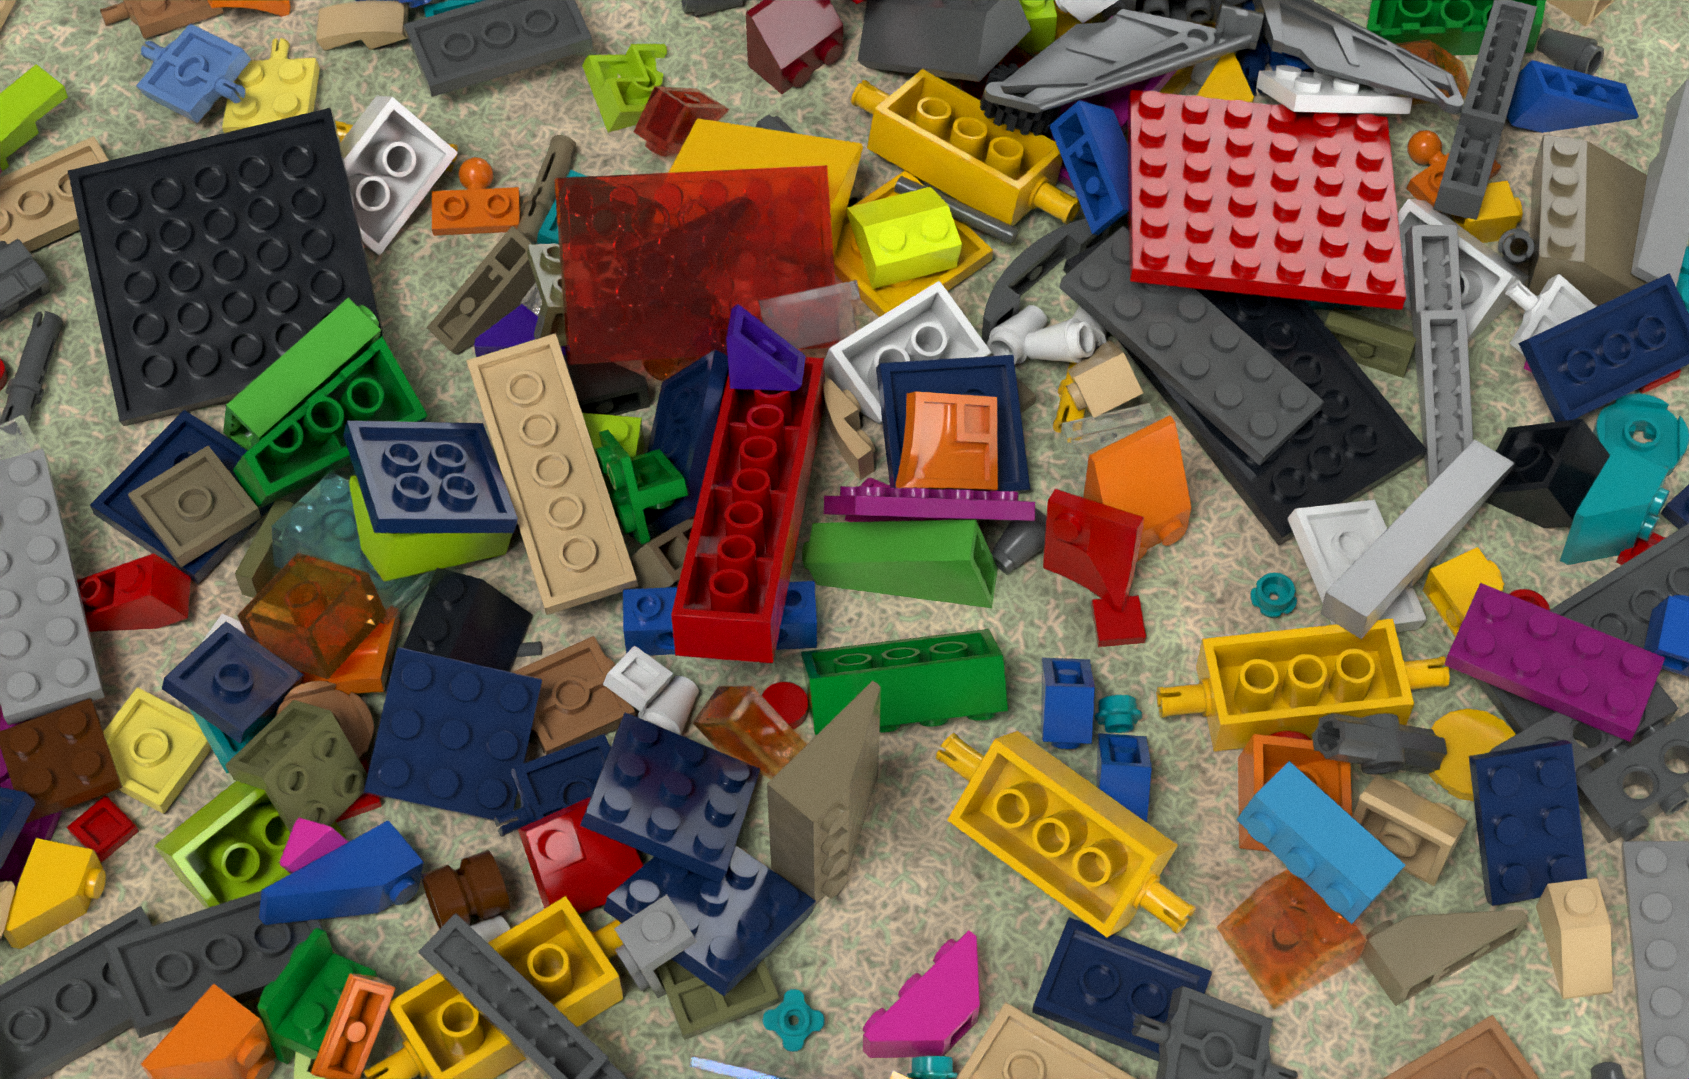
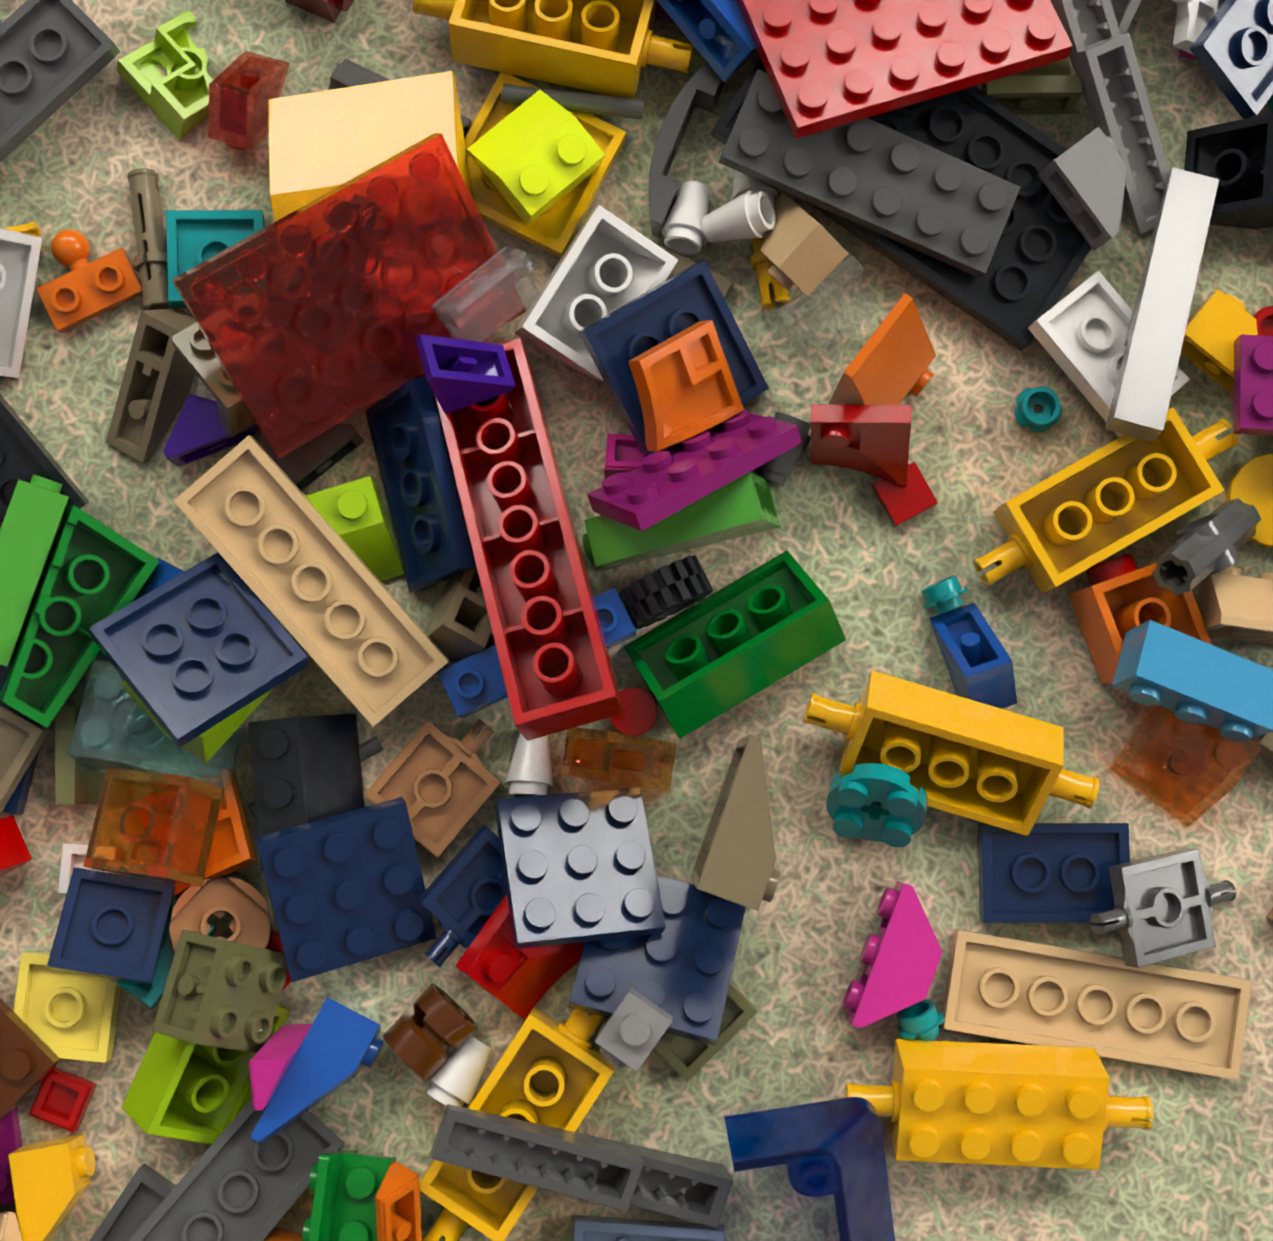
camera: 20 degrees left, 25 degrees up
green bracket [595,429,688,545] -> none
white plate [603,645,673,712] -> none
teal plate [762,989,824,1052] -> none
tan slope [823,379,875,480] -> none
blue slope [1041,657,1095,749] -> none
none -> black tyre [618,555,713,629]
none -> teal plate [826,763,928,847]
none -> light grey slope [1038,126,1127,250]

